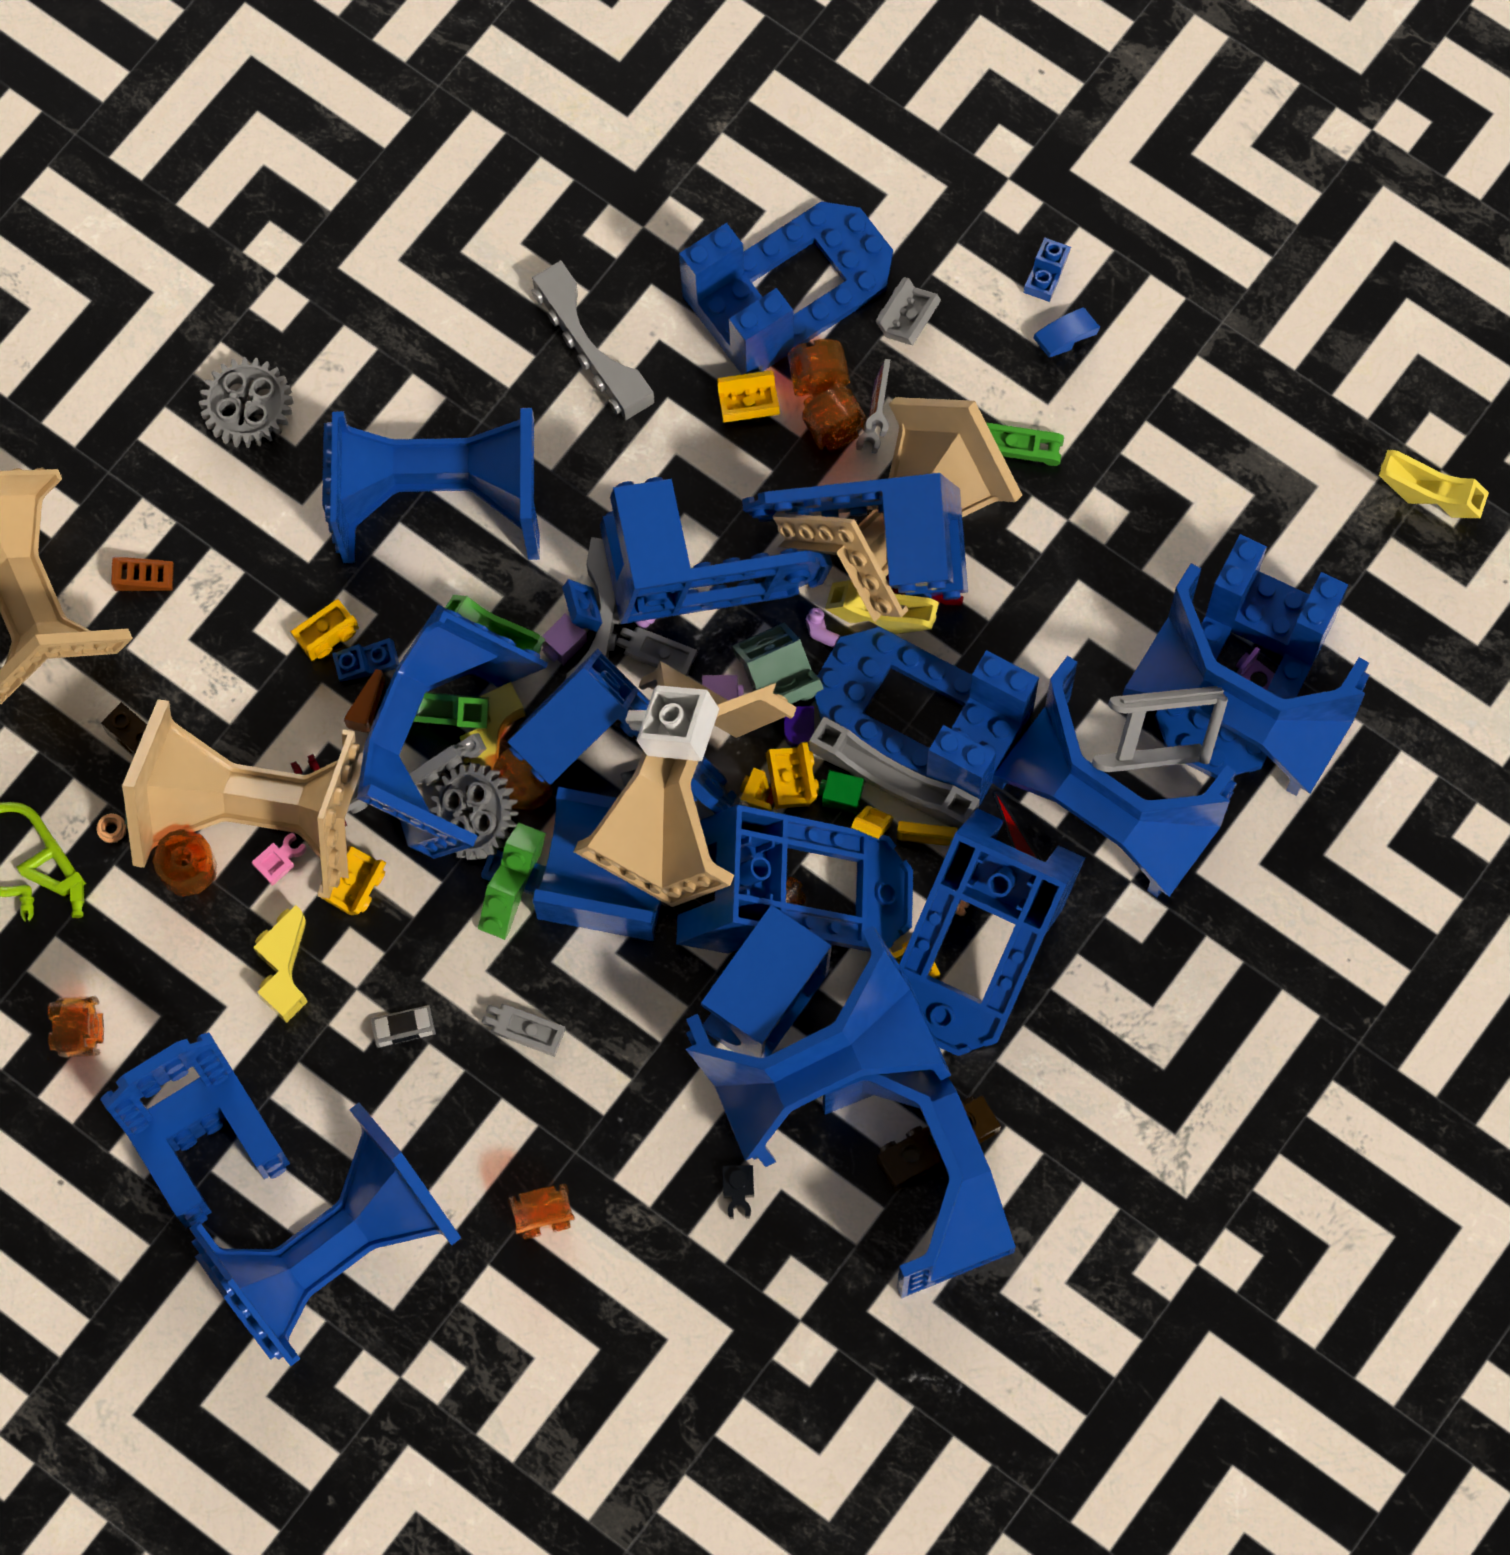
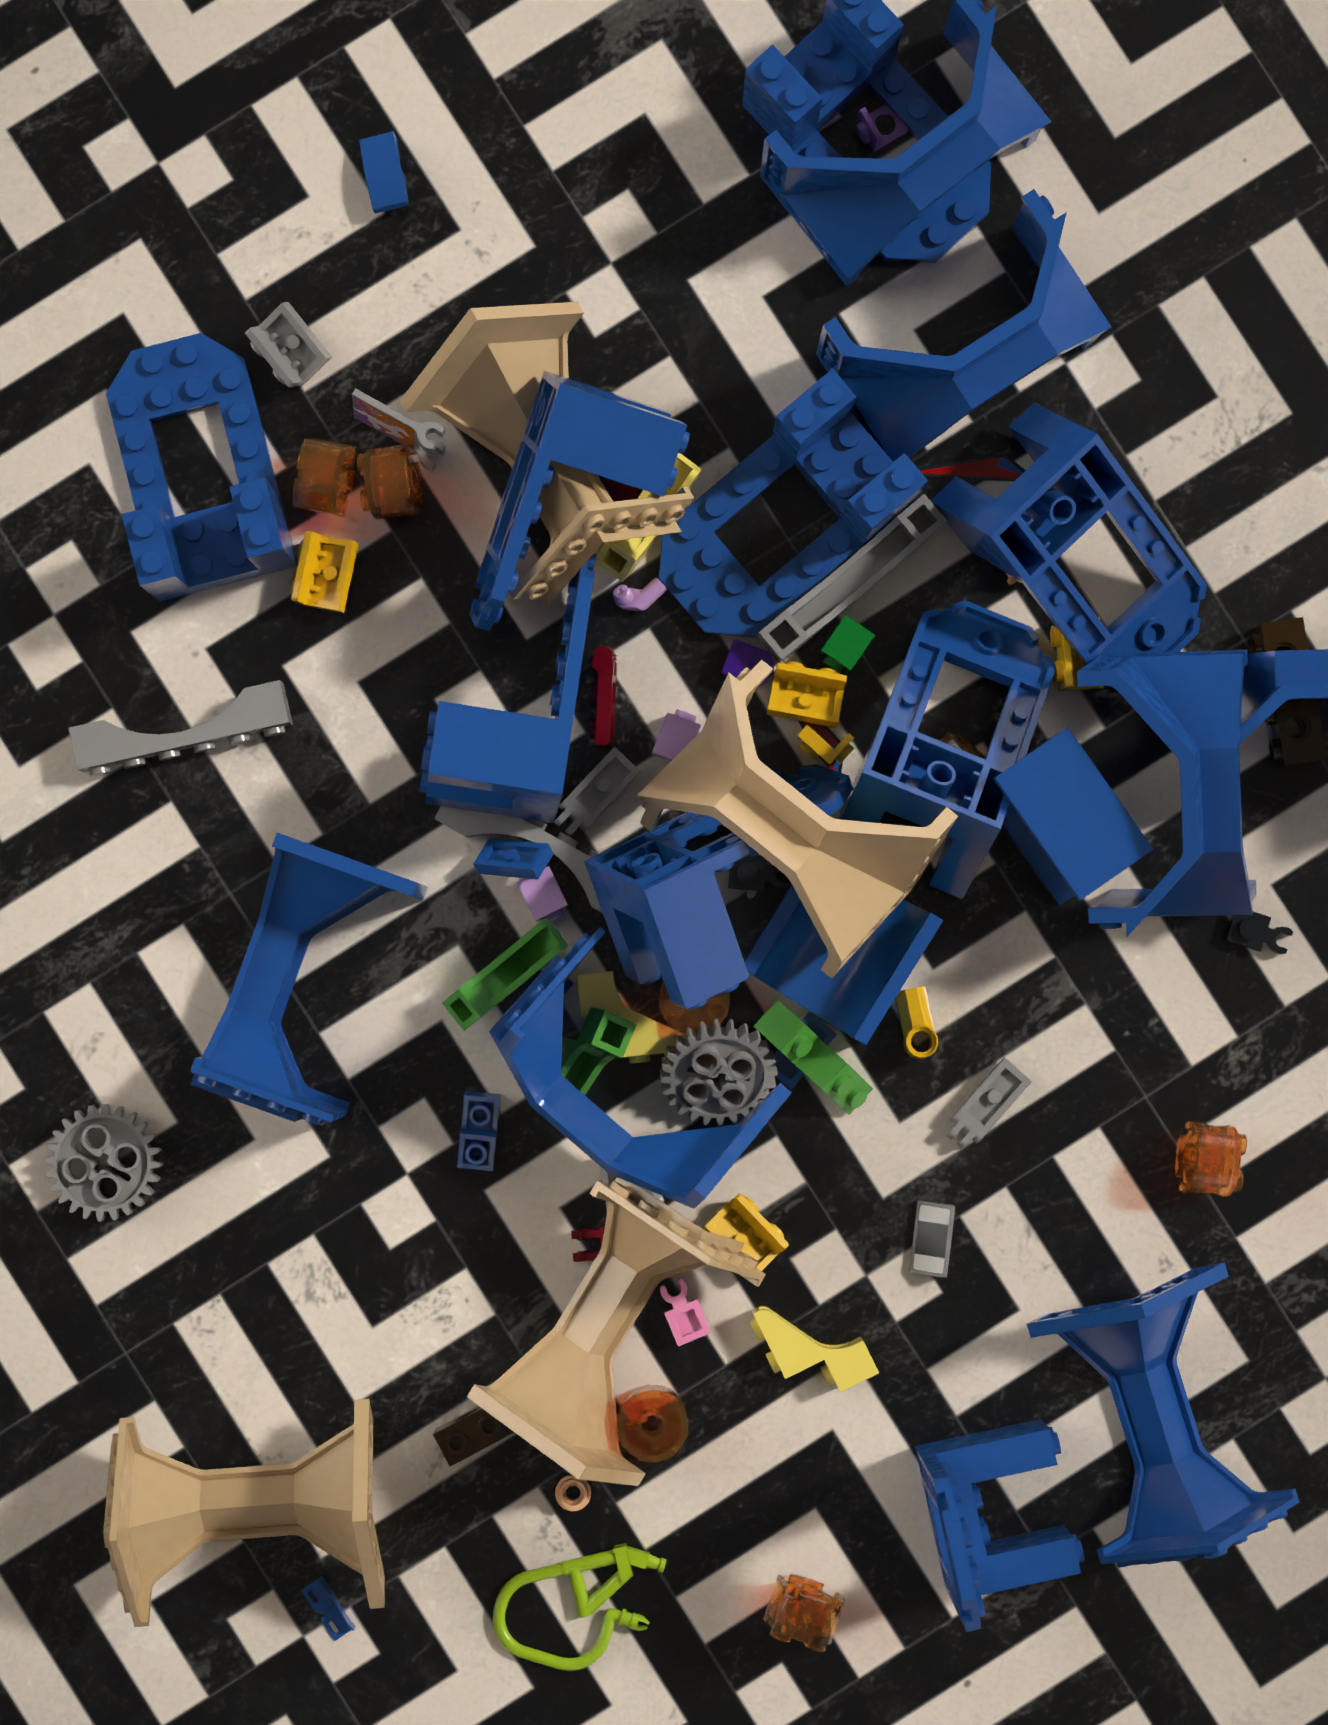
camera: 75 degrees left, 15 degrees up
dark orange slope [111,557,174,591] -> none
yellow bracket [290,599,359,661] -> none
dark orange slope [344,669,386,733] -> none
light grey hinge [409,733,487,786] -> none
white hinge [625,685,719,761] -> none
sand green bracket [732,622,824,704] -> none
yellow tile [851,805,894,839] -> none
yellow tile [897,821,958,846] -> none
bright green plate [986,423,1064,466] -> none
blue slope [1023,238,1071,302] -> none
light grey piece [1092,686,1228,772] -> none
none -> dark red hinge [589,645,617,749]
none -> yellow piece [895,986,938,1059]

